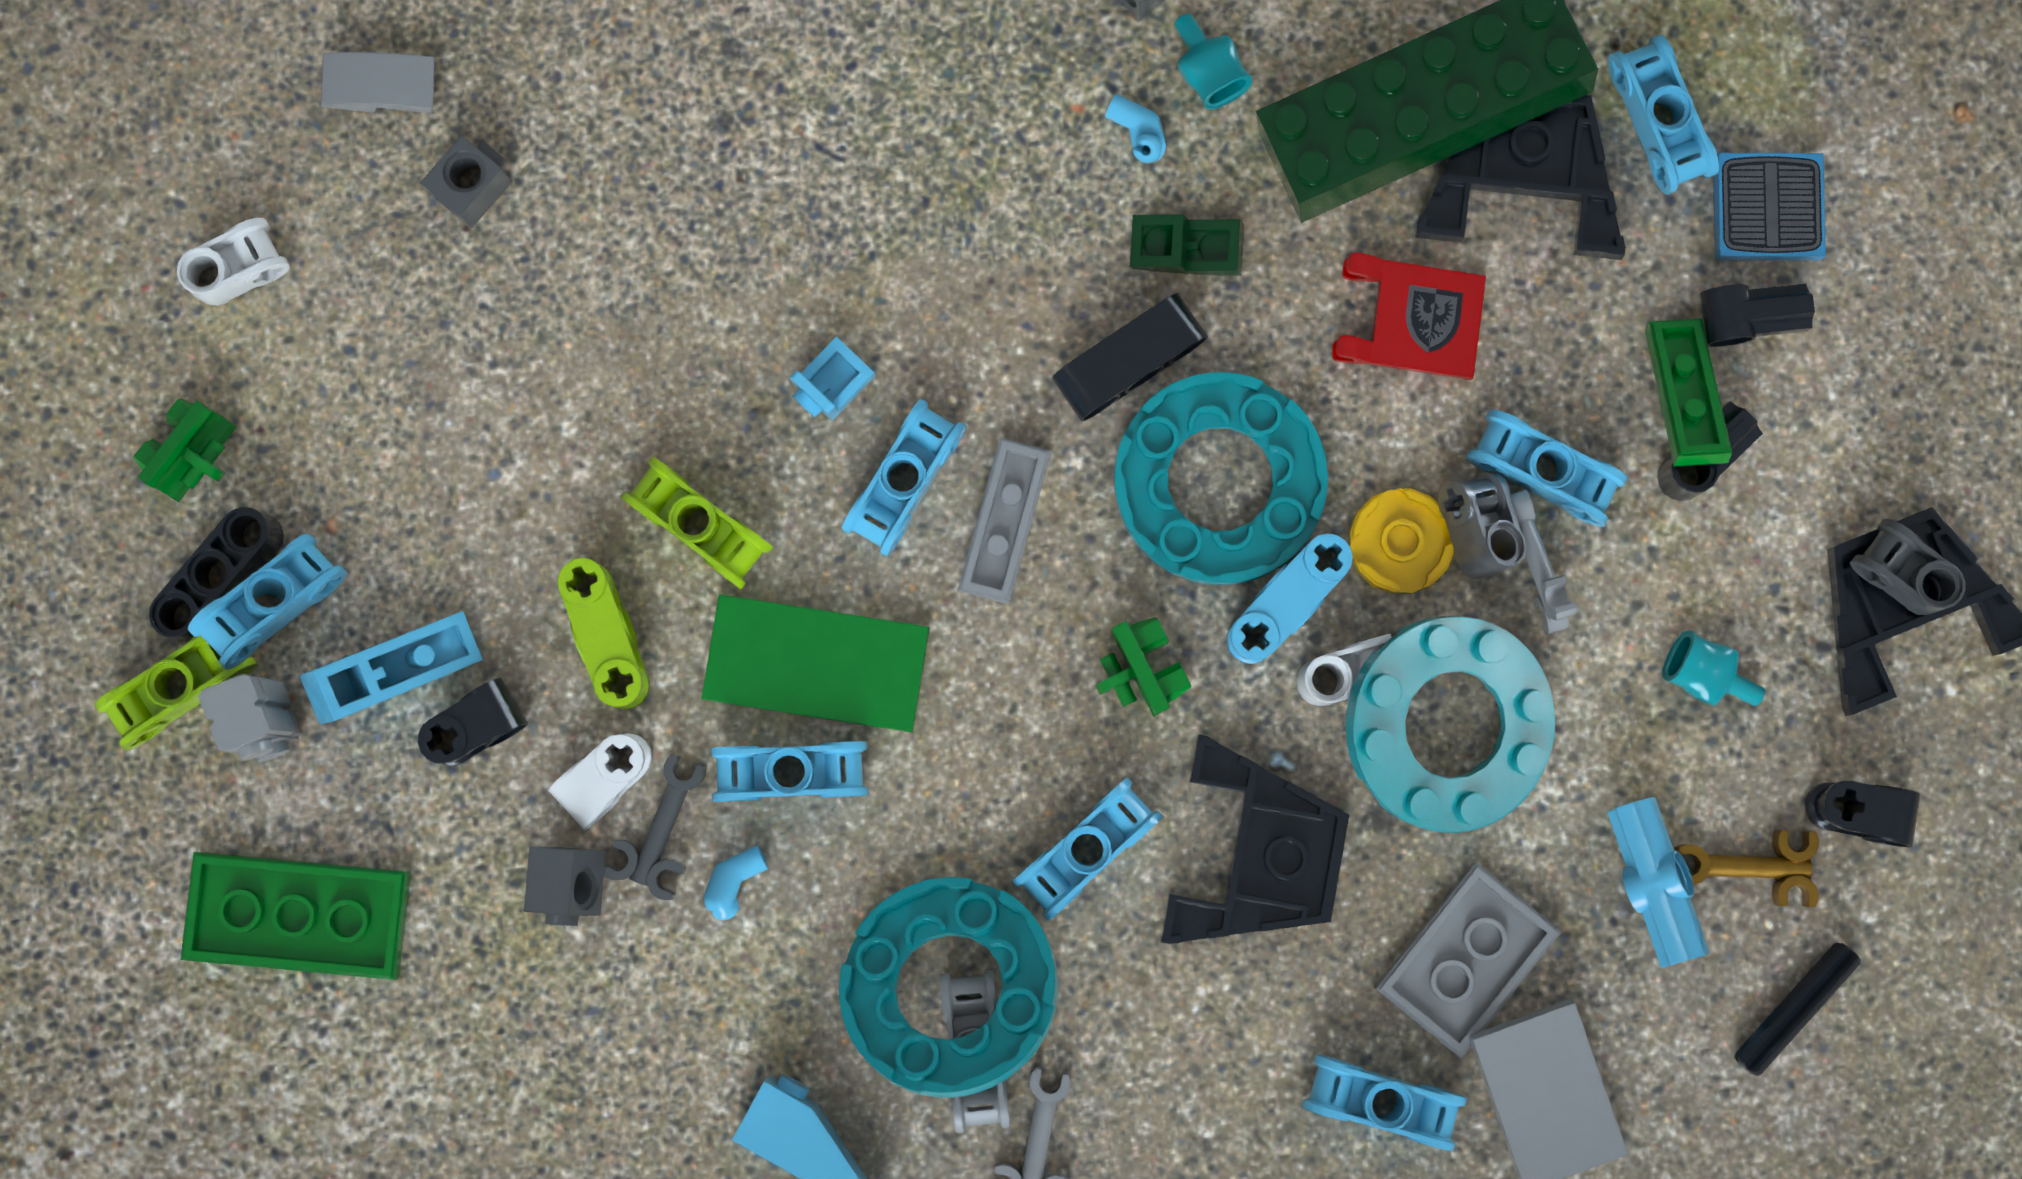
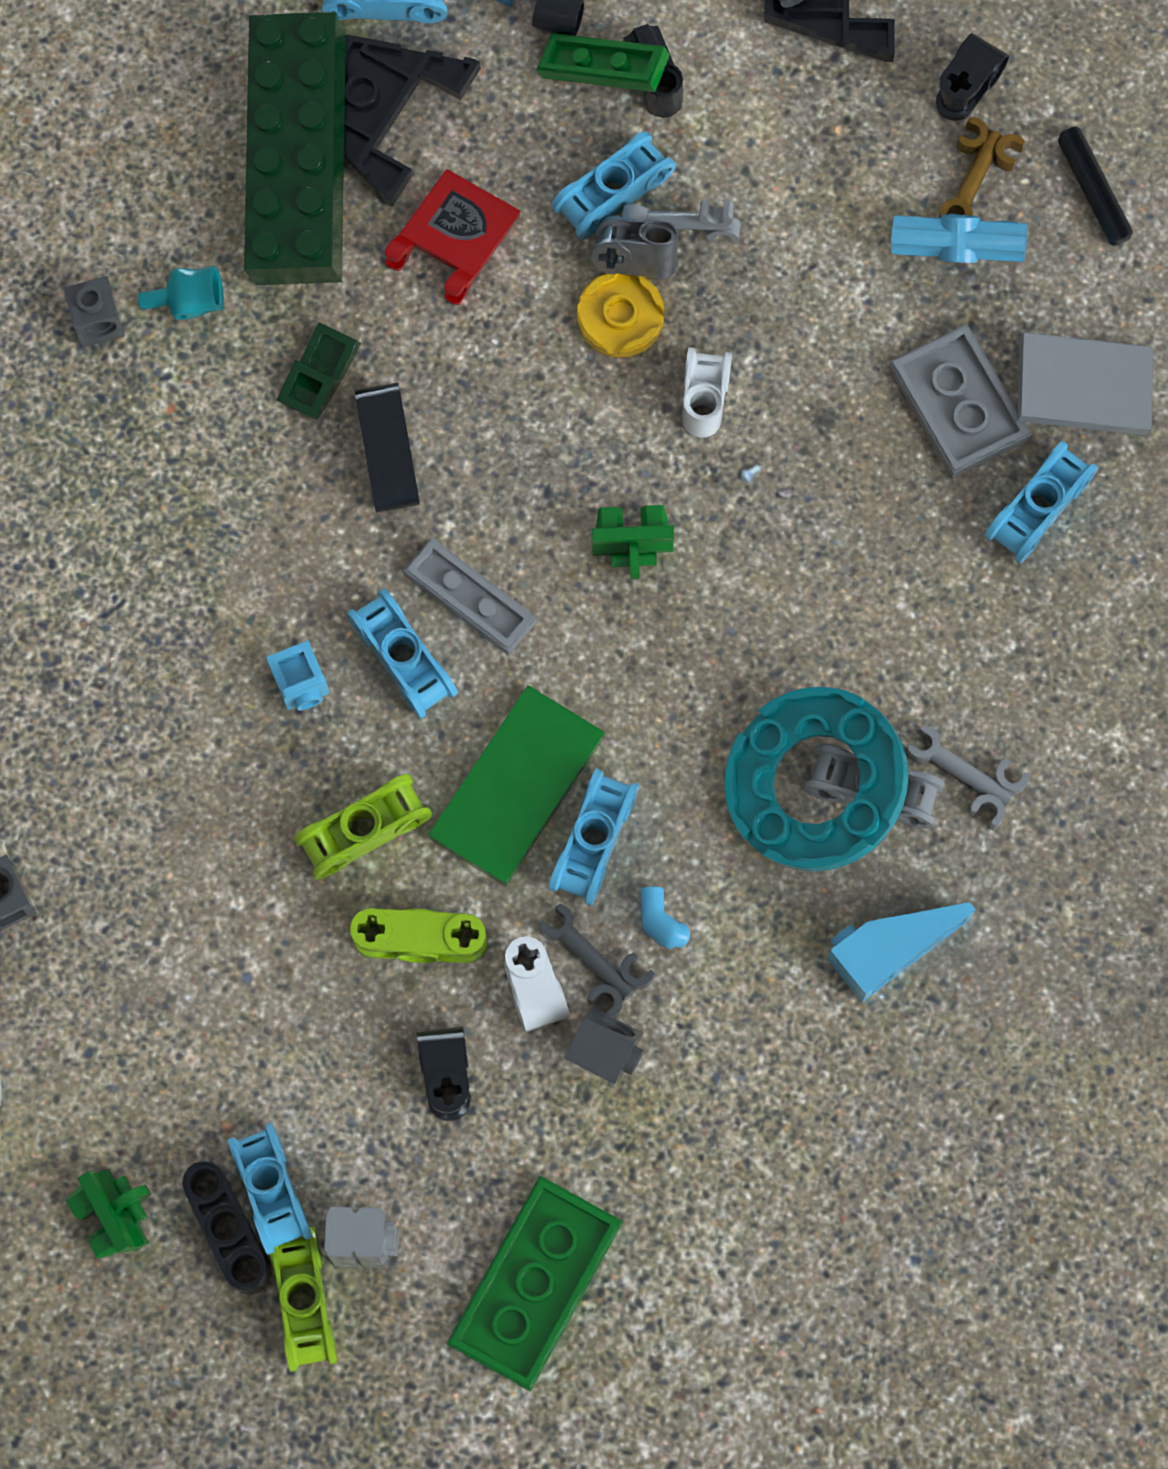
camera: 70 degrees left, 10 degrees down
medium azure slope [299,611,483,725] -> none
medium azure piece [1012,777,1164,922] -> none
medium azure arm [1105,94,1166,163] -> none
teal plate [1114,372,1328,585] -> none
black wing [1160,735,1349,944] -> none
medium azure piece [1227,533,1353,664] -> none
teal plate [1345,616,1555,833] -> none
teal piece [1662,630,1765,706] -> none

